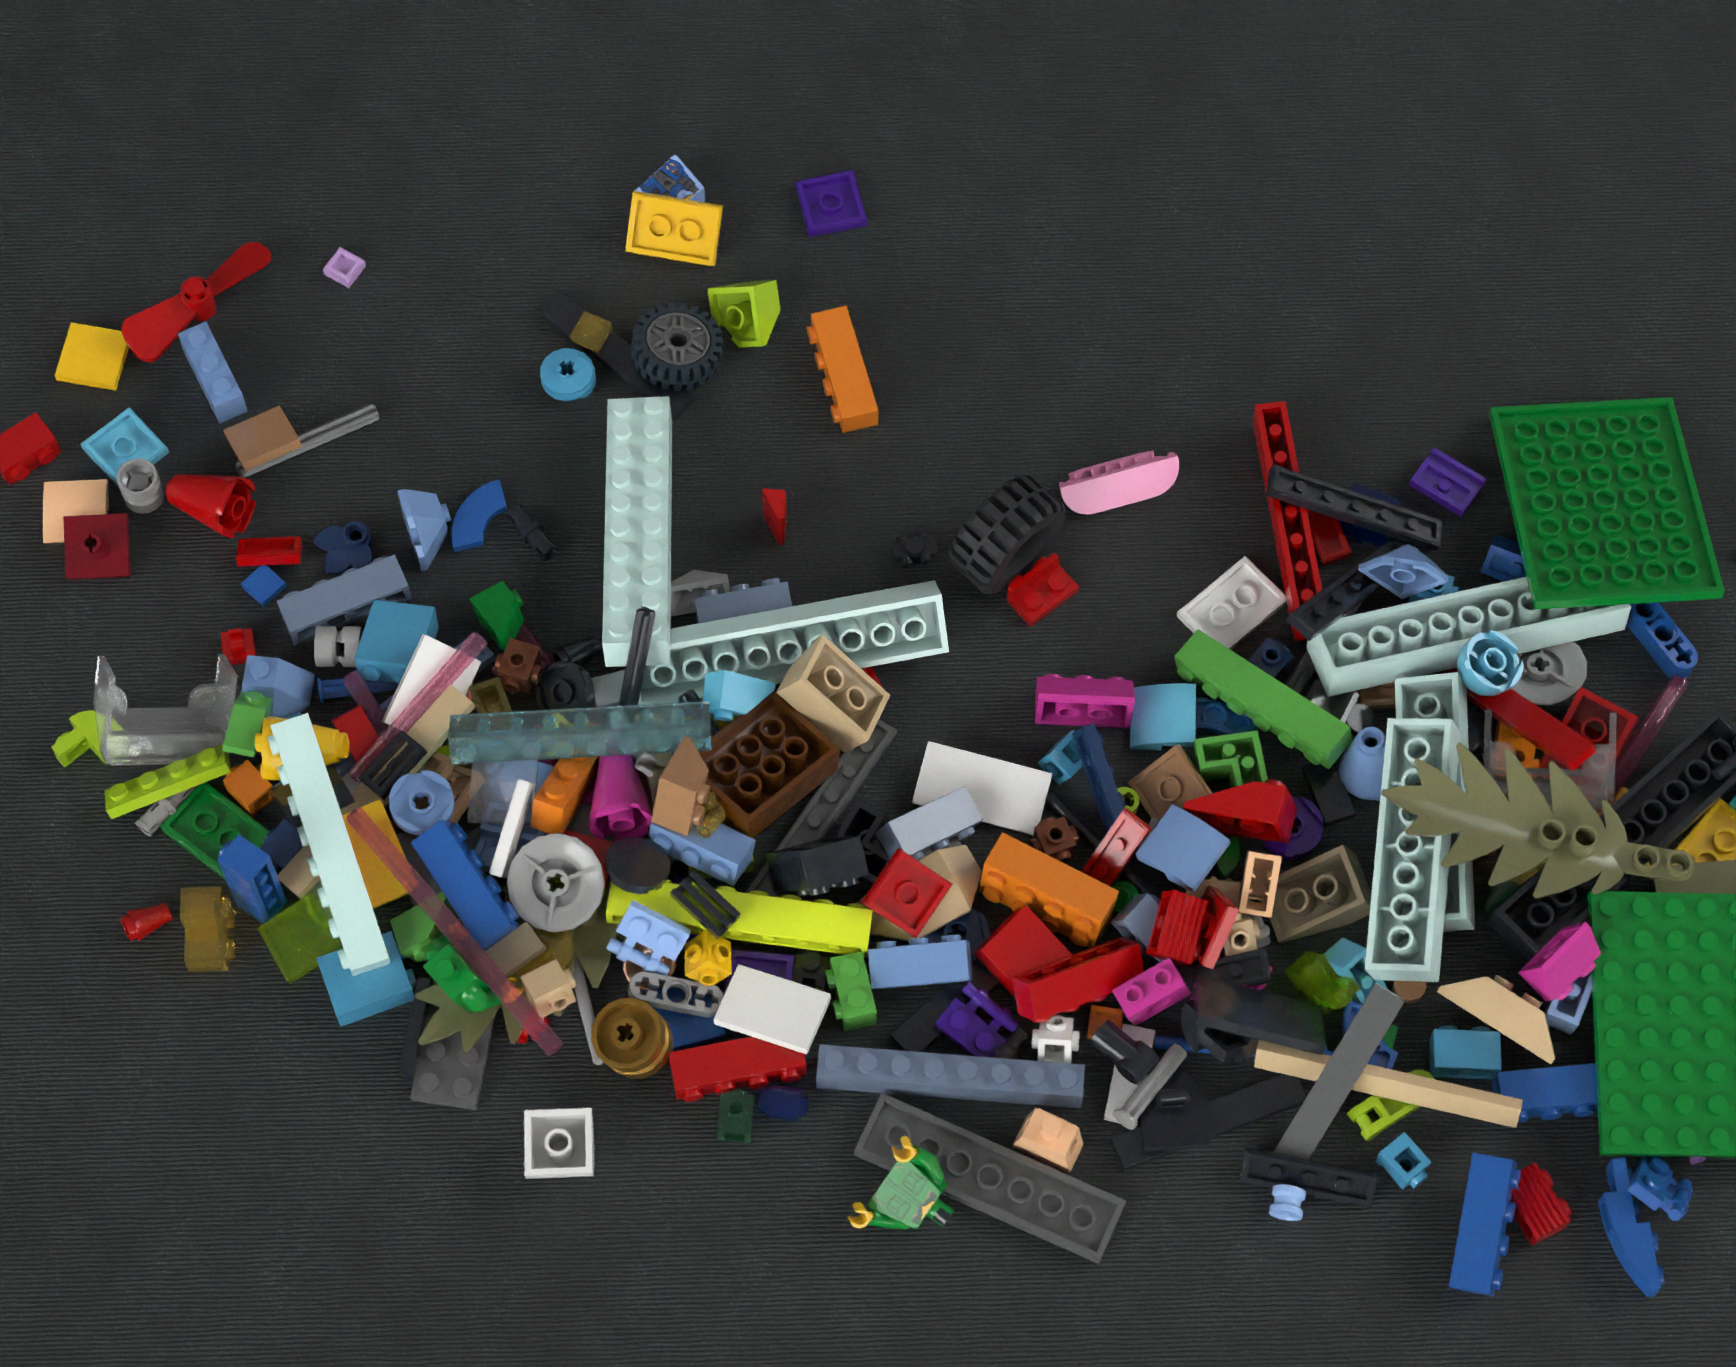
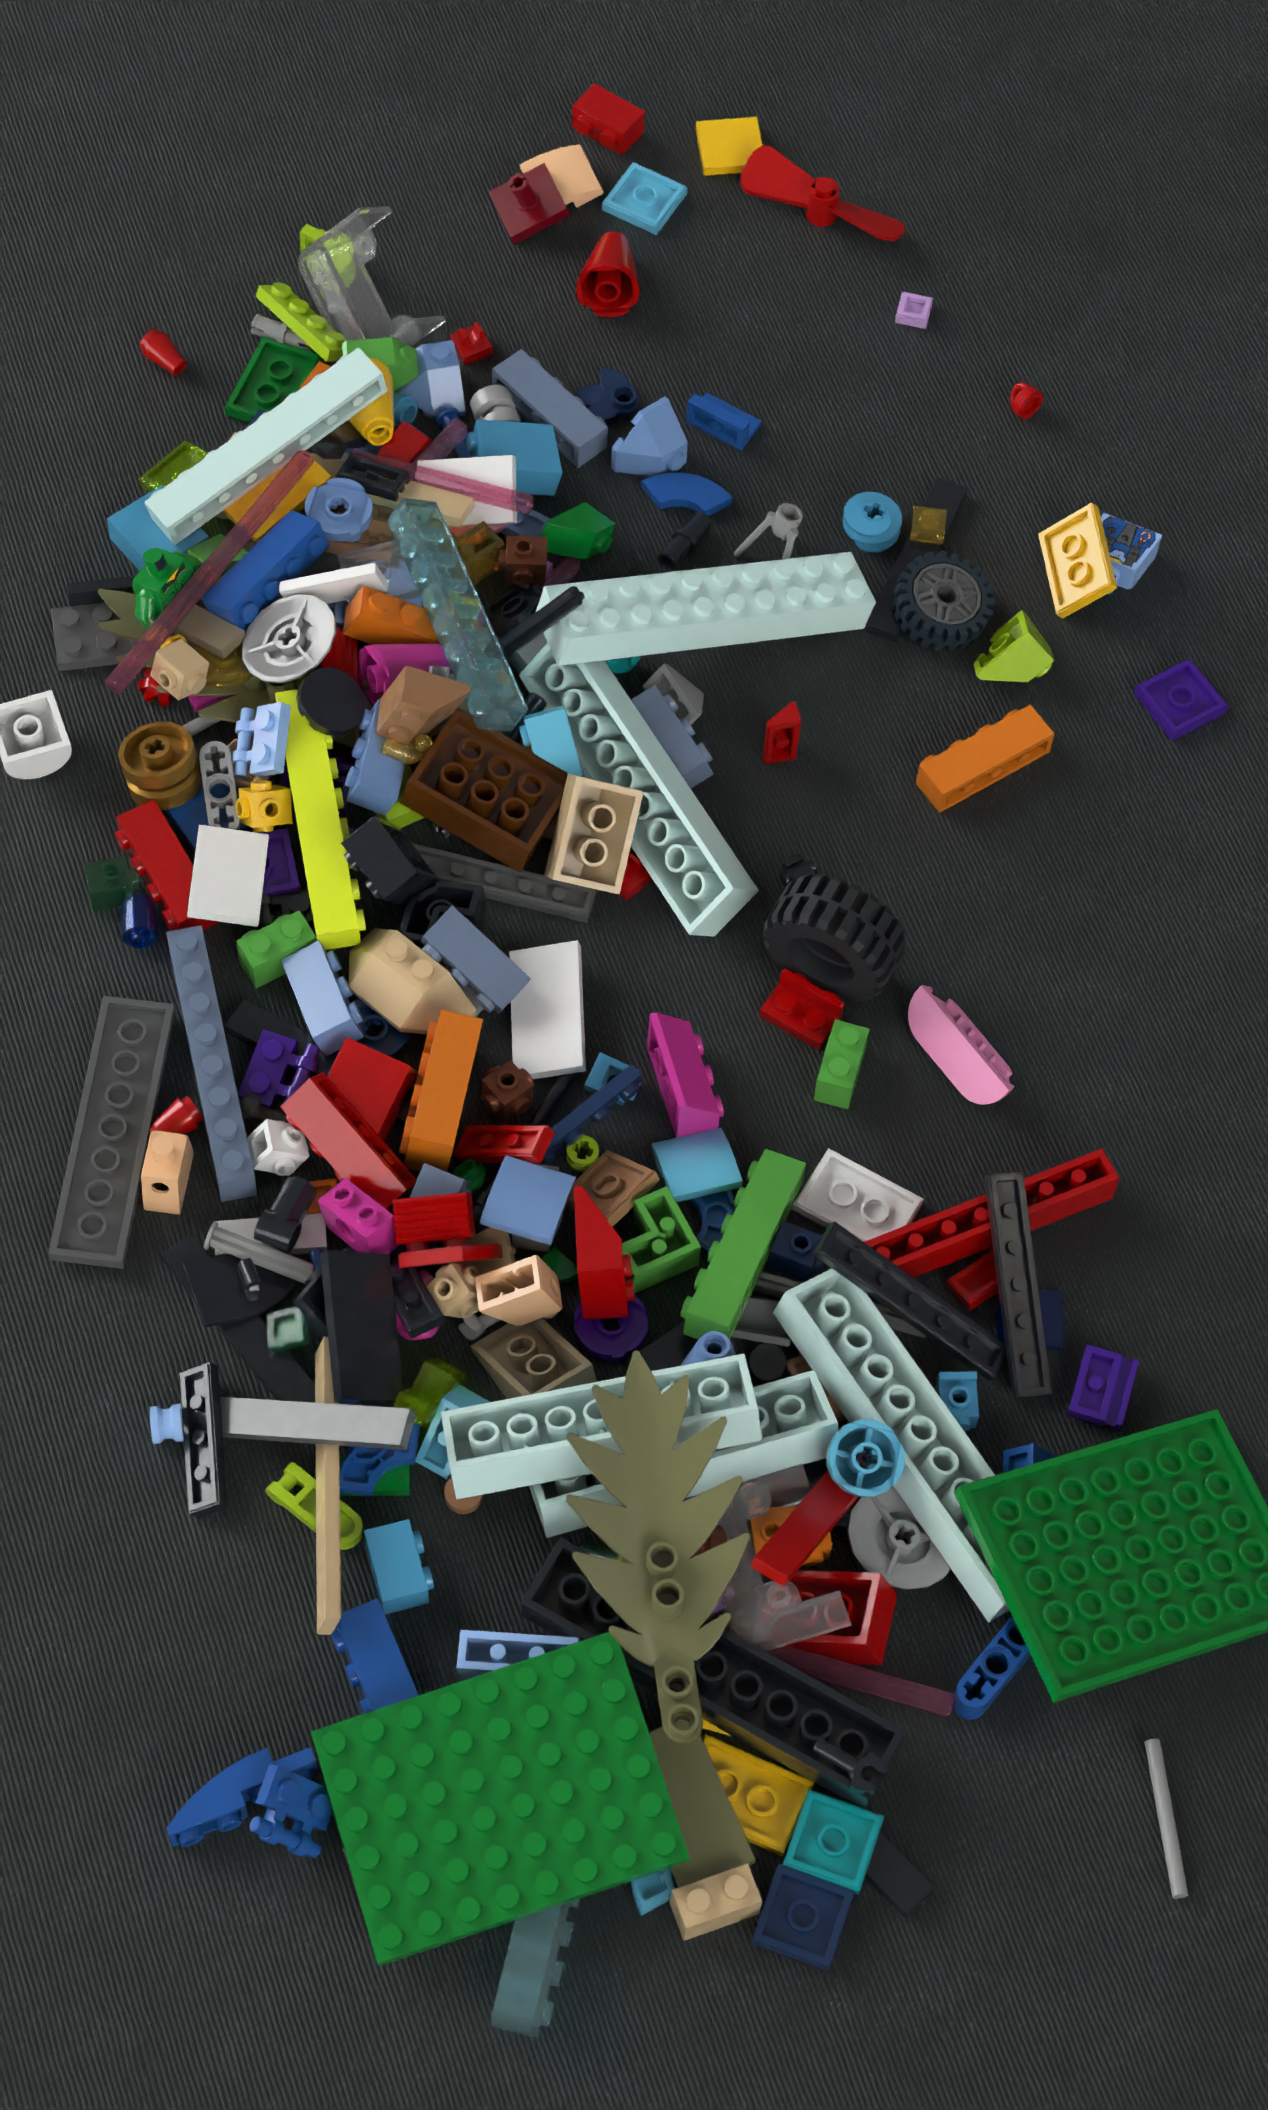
camera: 70 degrees right, 5 degrees down
light grey wheel [117,458,164,514] -> none
medium blue brick [178,322,248,424] -> none
clear yellow brick [180,886,235,972] -> none
blue brick [217,834,287,927] -> none
medium nougat tile [223,405,302,472] -> none
dark grey axle [234,403,380,478] -> none
red tile [236,536,302,567] -> none
blue tile [241,565,287,607] -> none
black tile [670,870,741,940] -> none
torso [847,1136,954,1229] -> none
red tile [862,848,953,938] -> none
medium blue slope [1358,544,1449,599] -> none
dark azure brick [1375,1132,1432,1190] -> none
tan wedge [1437,975,1556,1064] -> none
blue brick [1449,1153,1521,1297] -> none
red brick [1510,1163,1571,1246] -> none
dark pink slope [1518,922,1601,1001] -> none
none -> red cone [149,1096,204,1134]
none -> clear green tile [267,1306,310,1353]
none -> blue panel [686,393,762,451]
none -> light grey plant [734,503,803,559]
none -> bright green brick [814,1019,870,1109]
none -> red tile [1010,382,1043,419]

